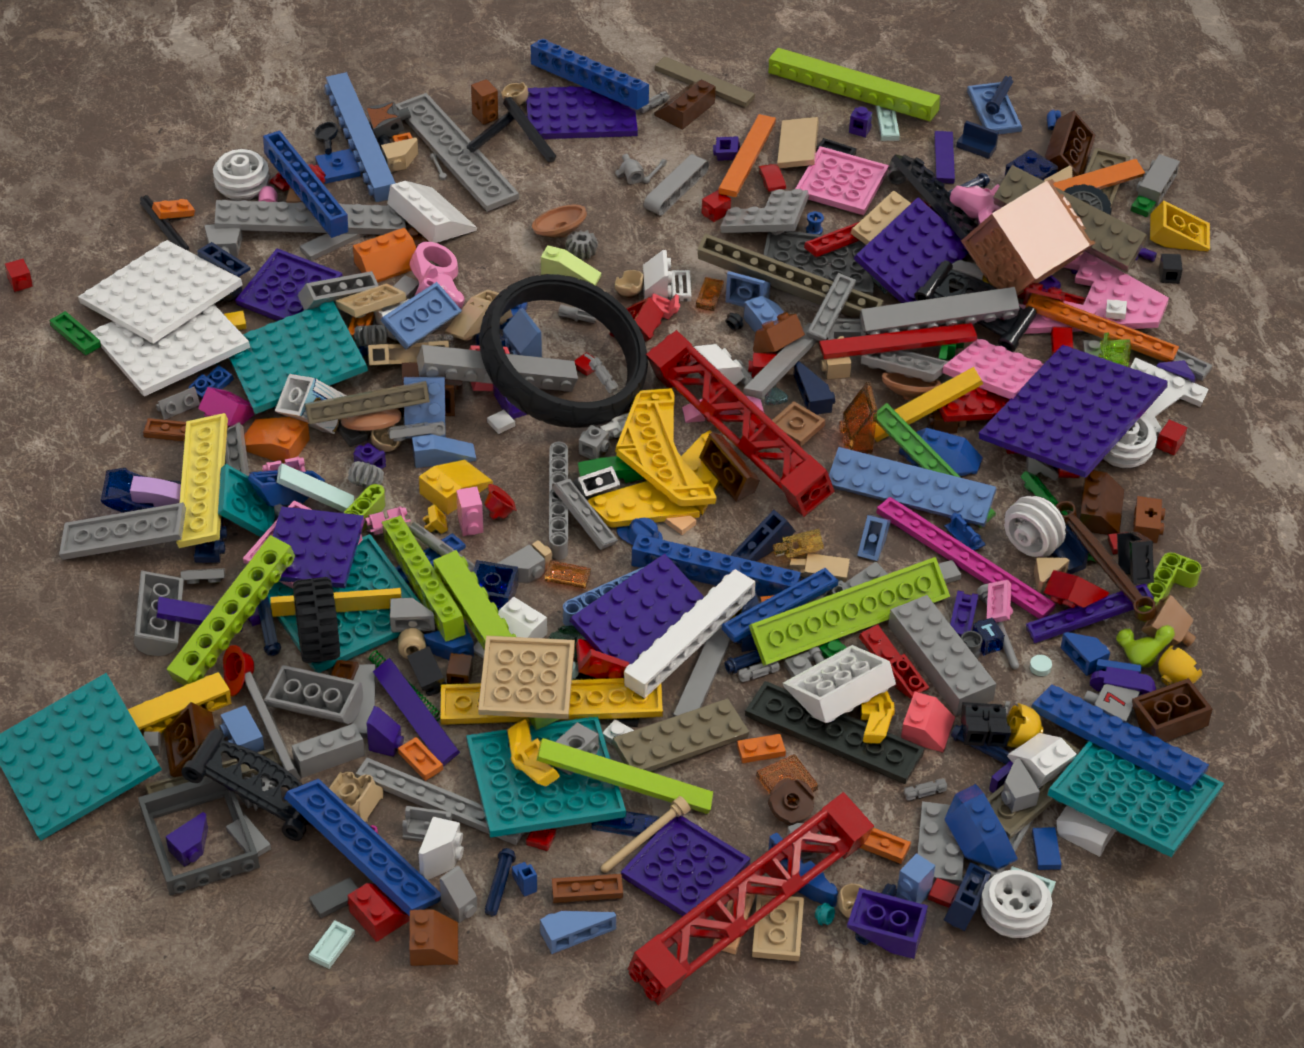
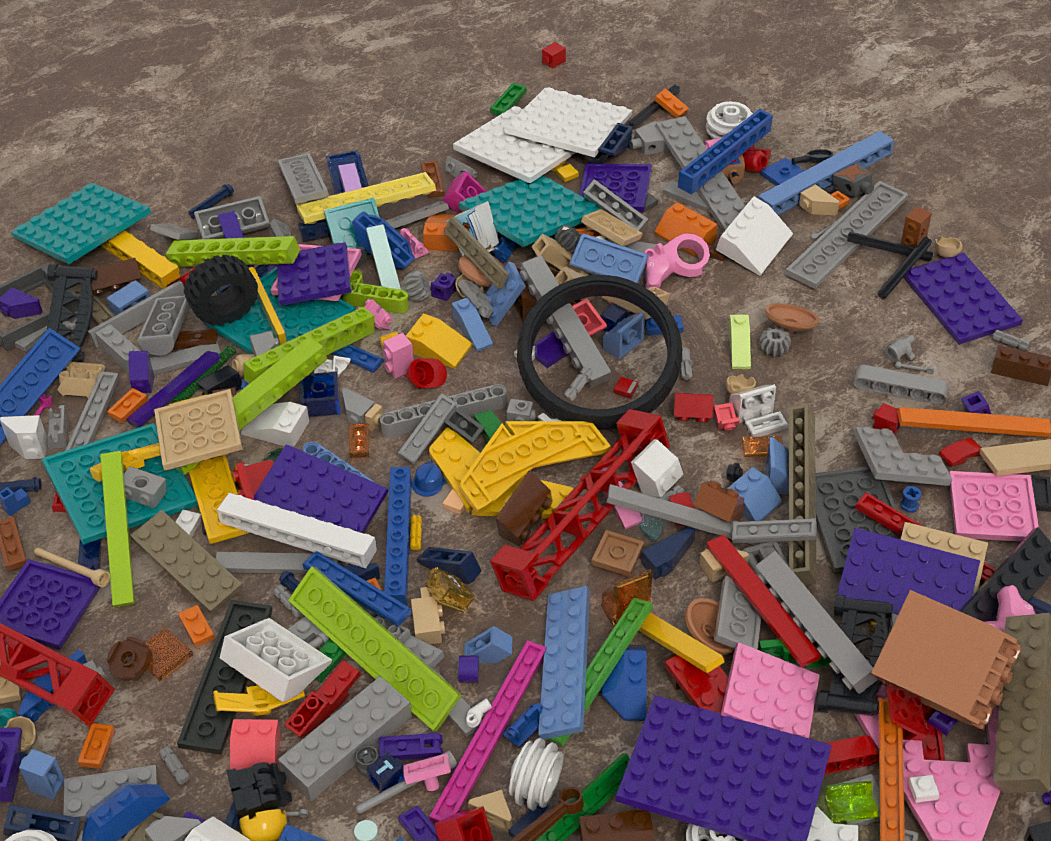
camera: 75 degrees right, 0 degrees up
light grey piece [144,732,161,754] -> none
blue slope [189,365,234,399] -> none
light grey axle [409,522,475,572] -> none
blue brick [530,39,649,110] -> none
red tile [928,878,959,908] -> none
none -> light grey tile [150,223,199,240]
none -> dark blue axle [188,184,234,219]
none -> dark purple piece [458,655,479,683]
none -> white arm [466,698,493,727]

